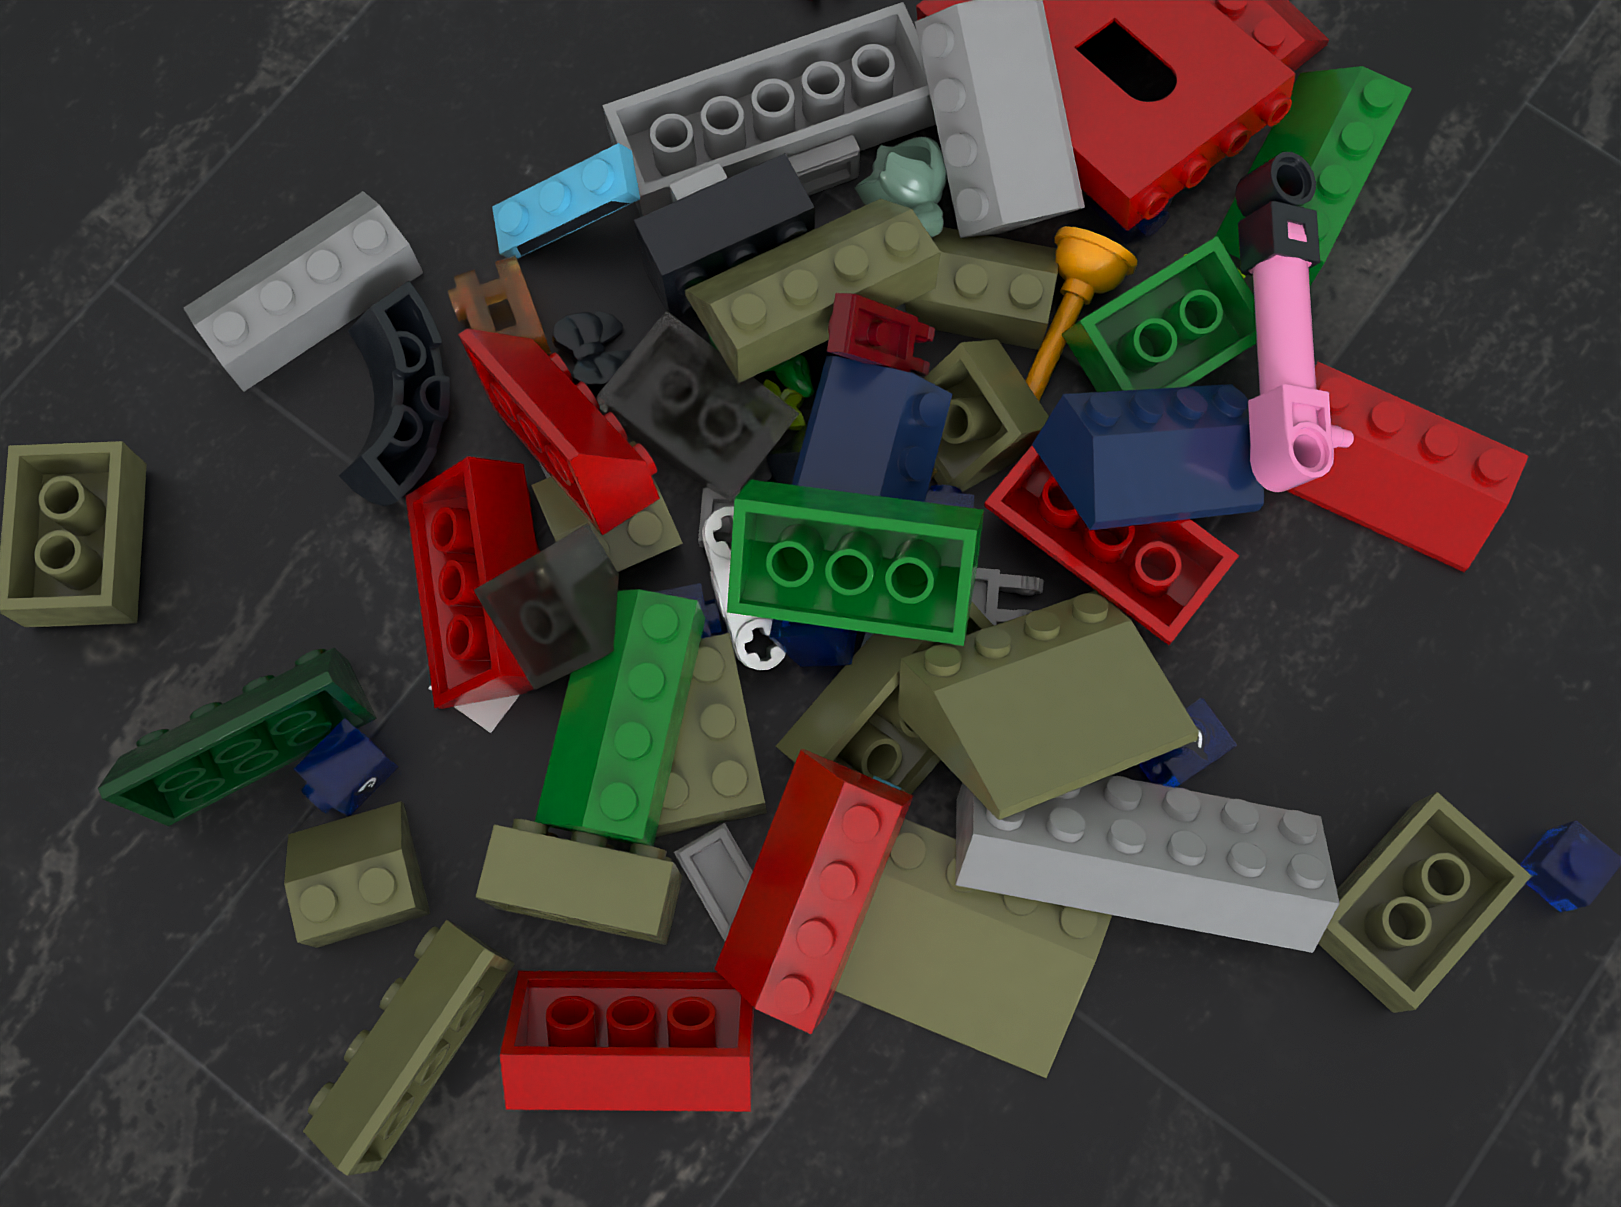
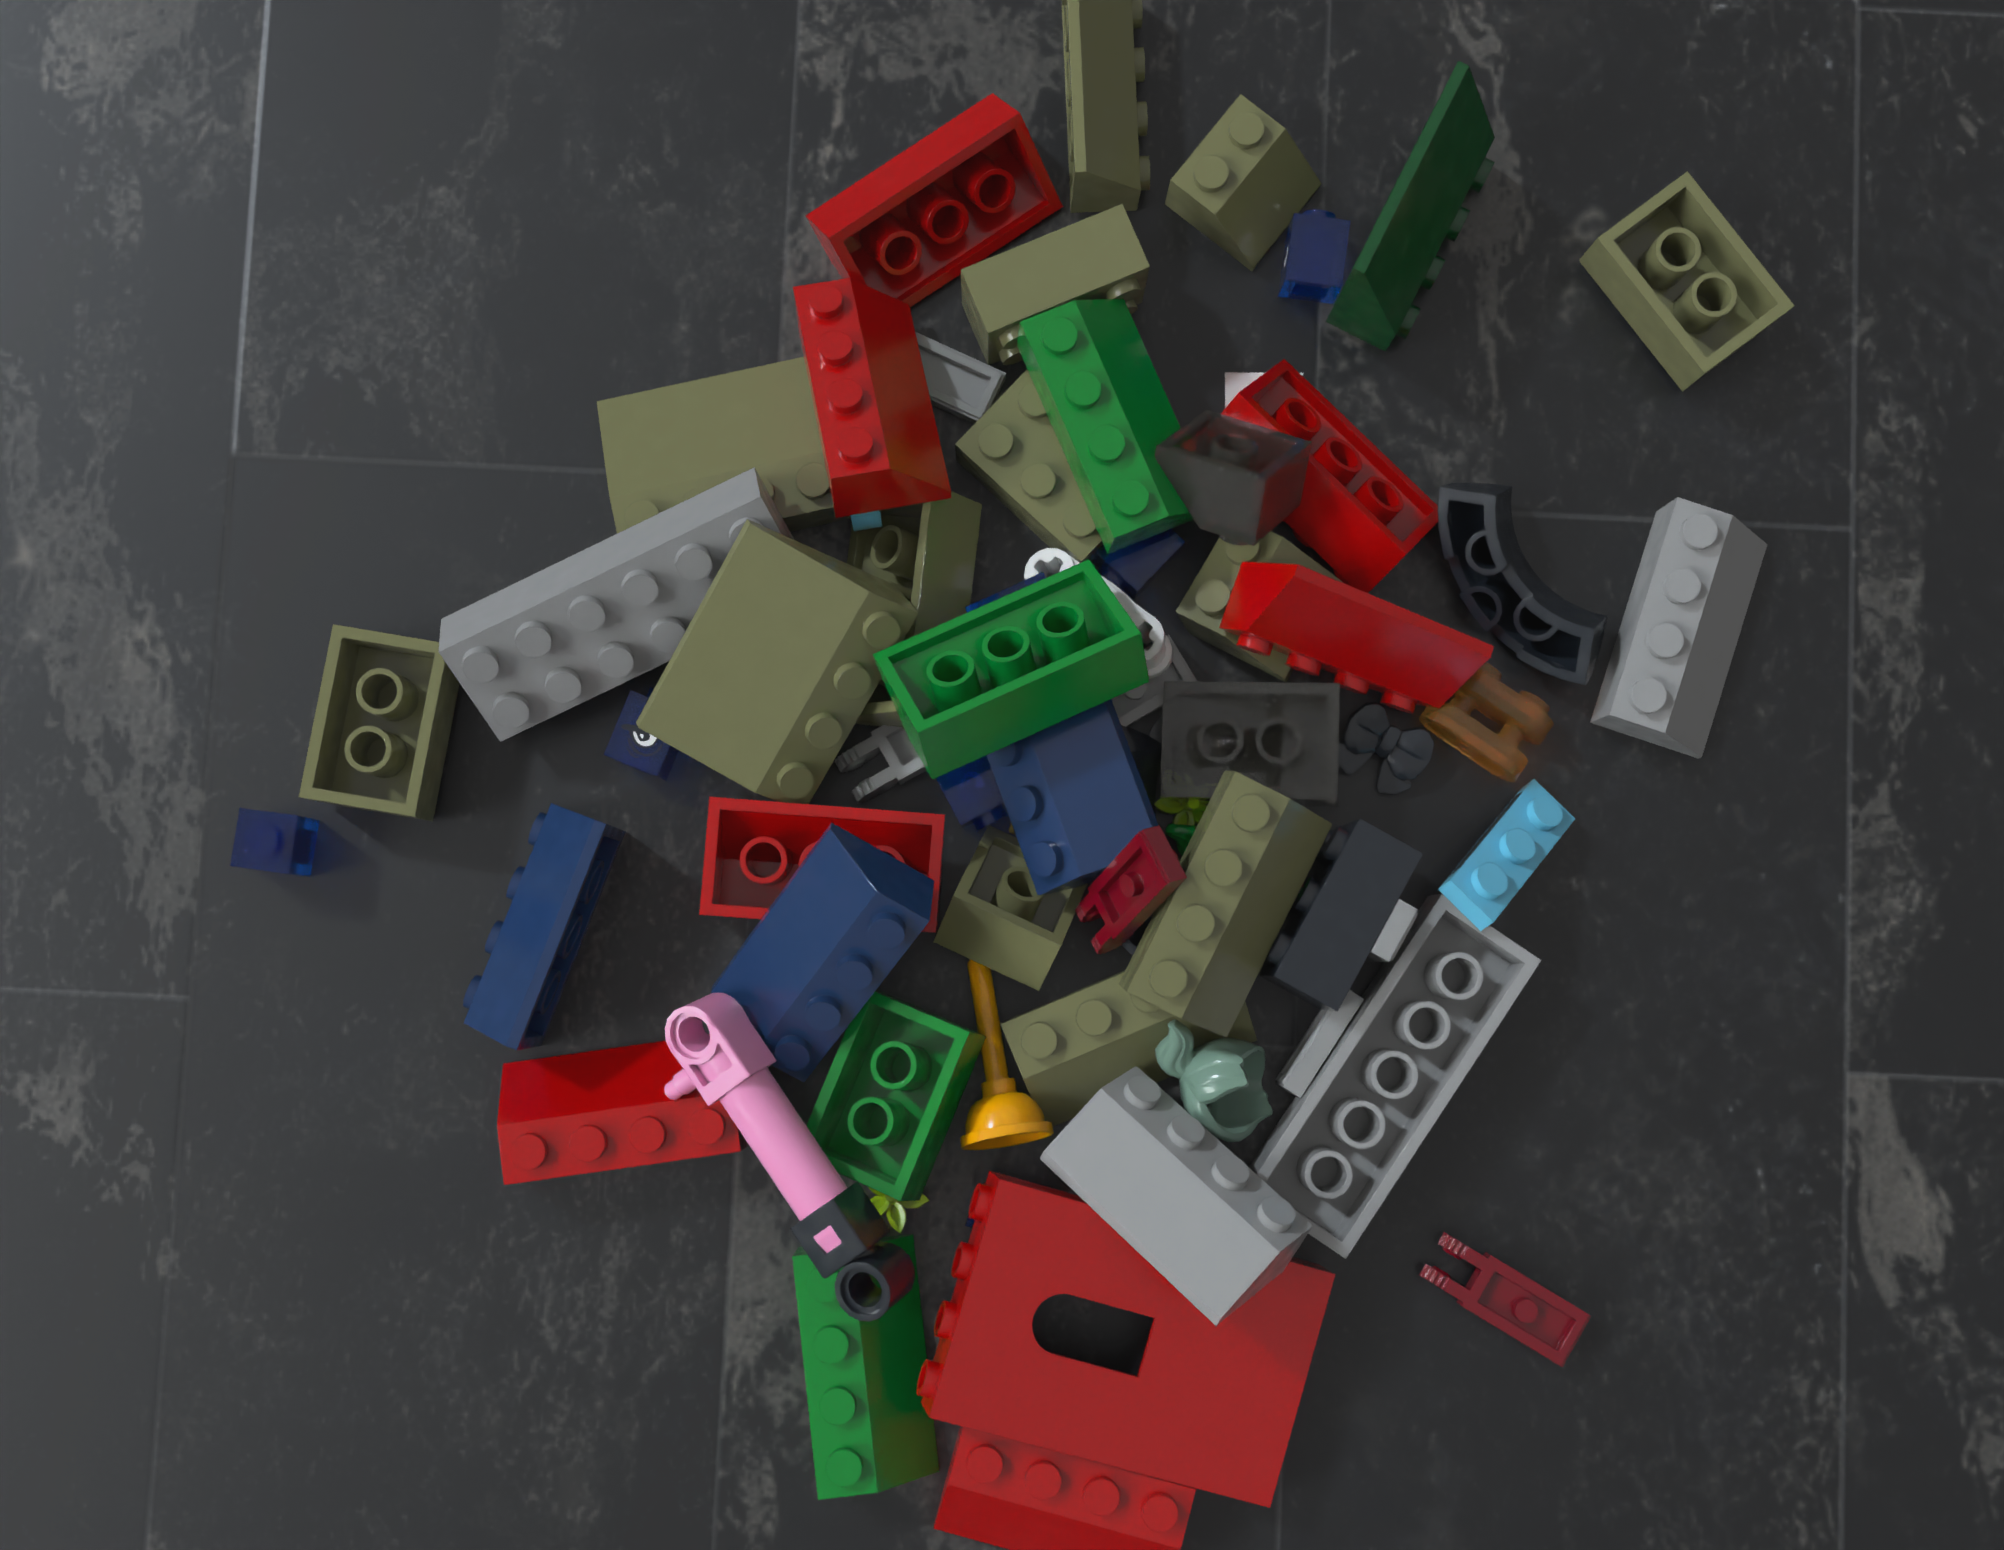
camera: 140 degrees right, 10 degrees up
none -> dark blue slope [463,803,626,1050]

